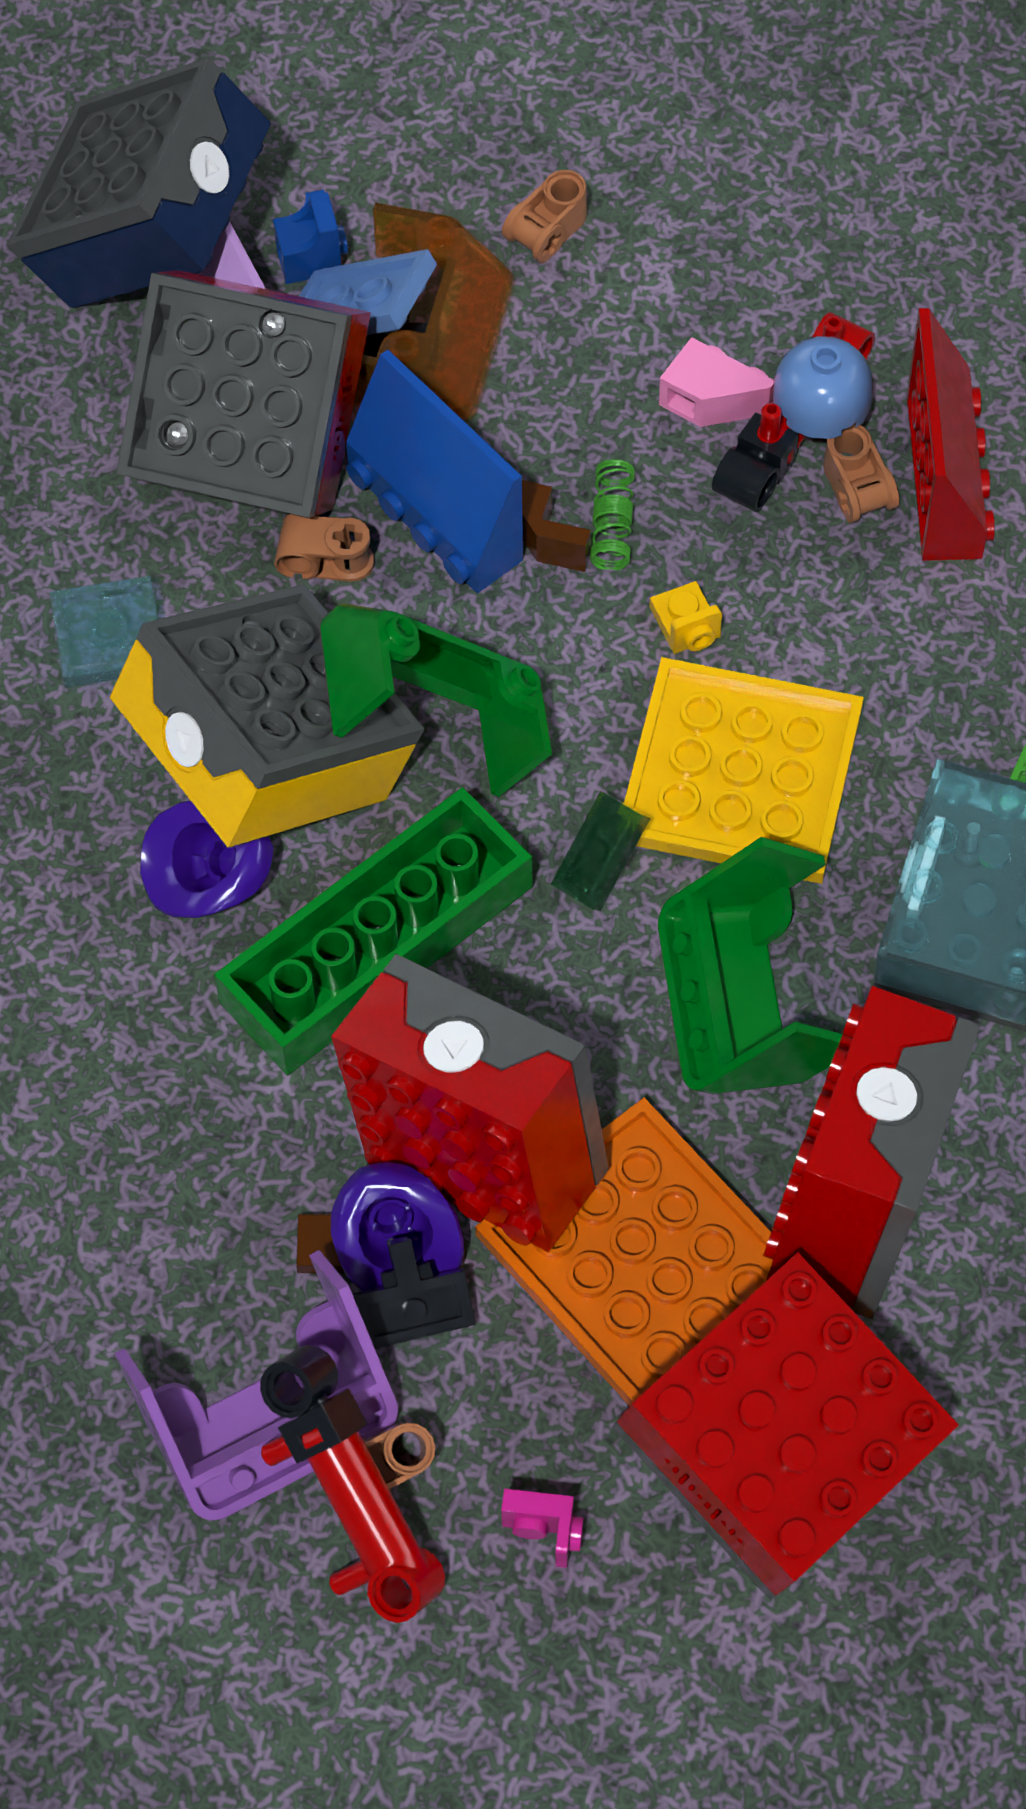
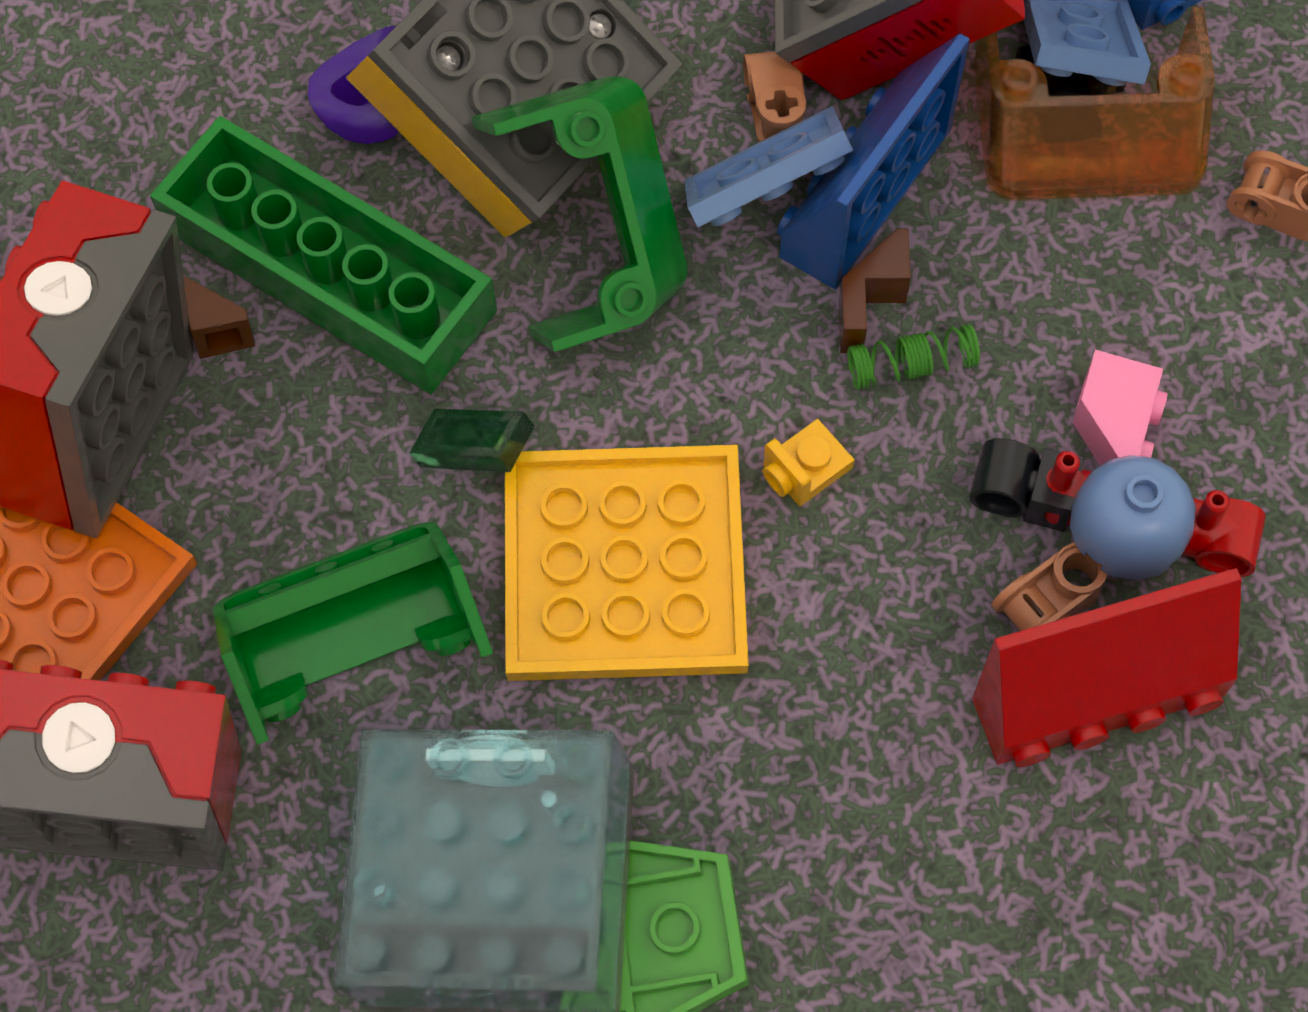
camera: 75 degrees right, 5 degrees up
none -> medium blue plate [684,106,853,227]

